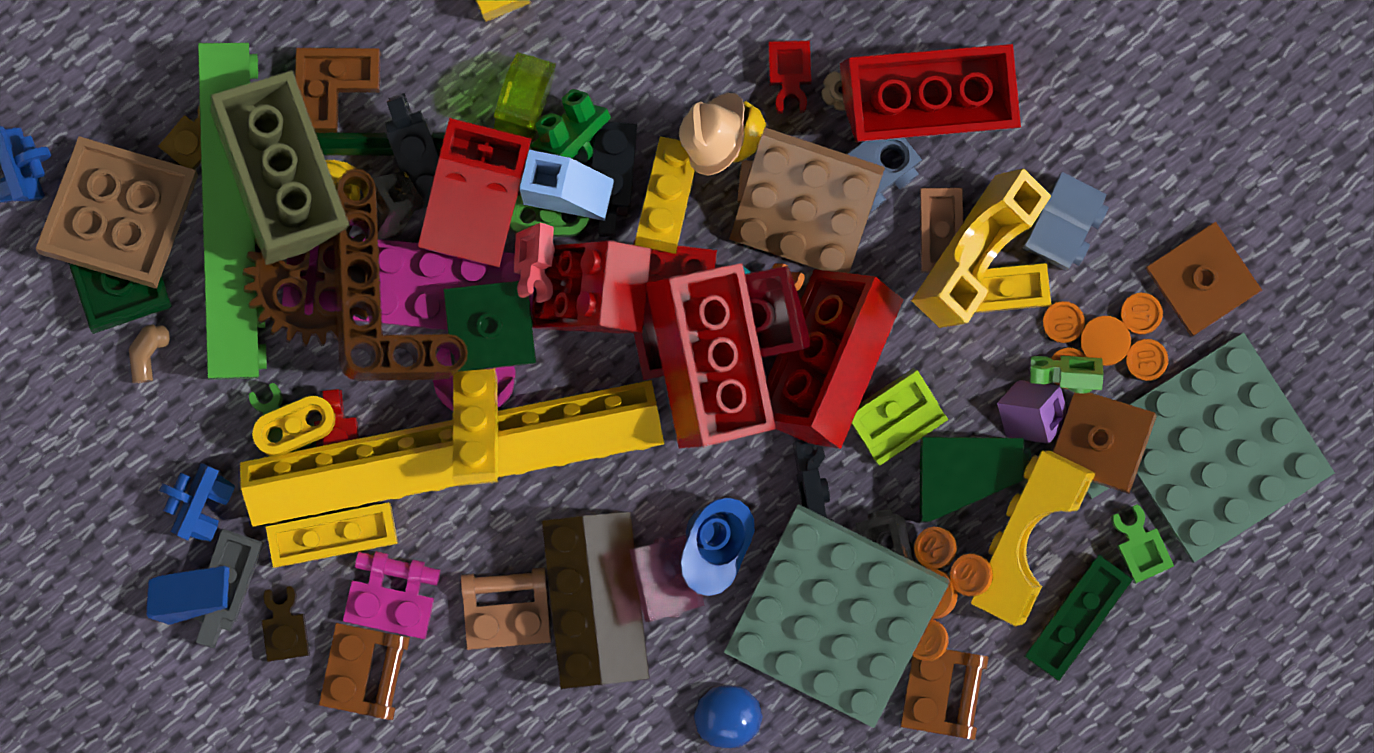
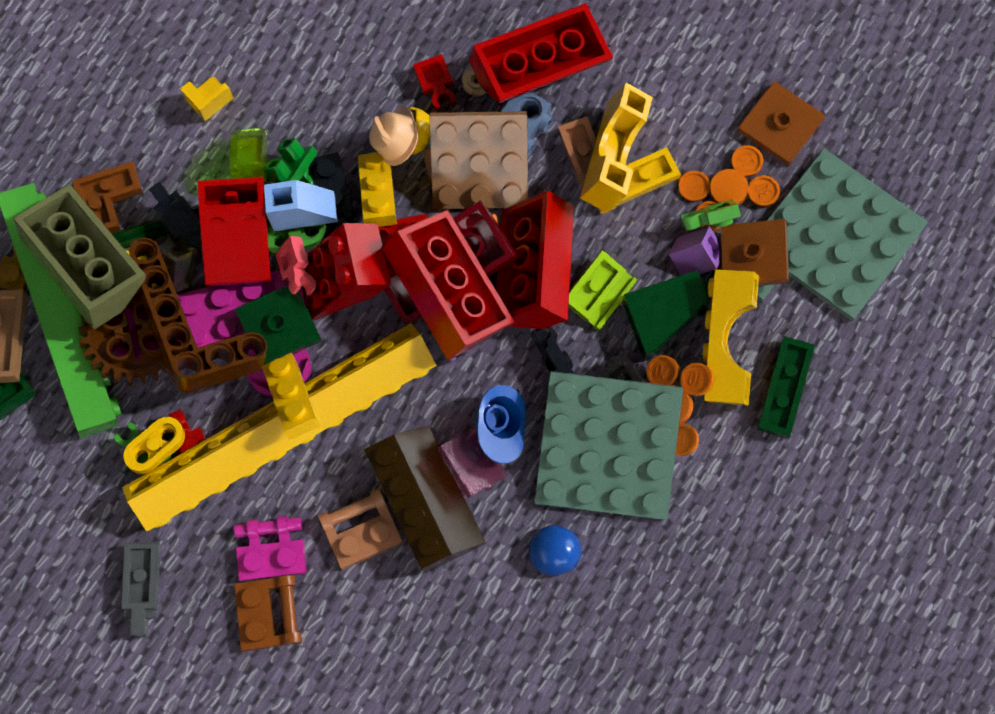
camera: 20 degrees left, 10 degrees down
medium nougat arm [129,324,170,383] -> none
blue slope [146,566,229,625] -> none
blue hips [159,463,235,541] -> none
dark brown plate [261,586,310,662] -> none
yellow plate [266,502,398,568] -> none
dark orange plate [900,649,989,740] -> none
sand blue brick [1022,172,1109,271] -> none
bright green plate [1111,504,1174,584] -> none

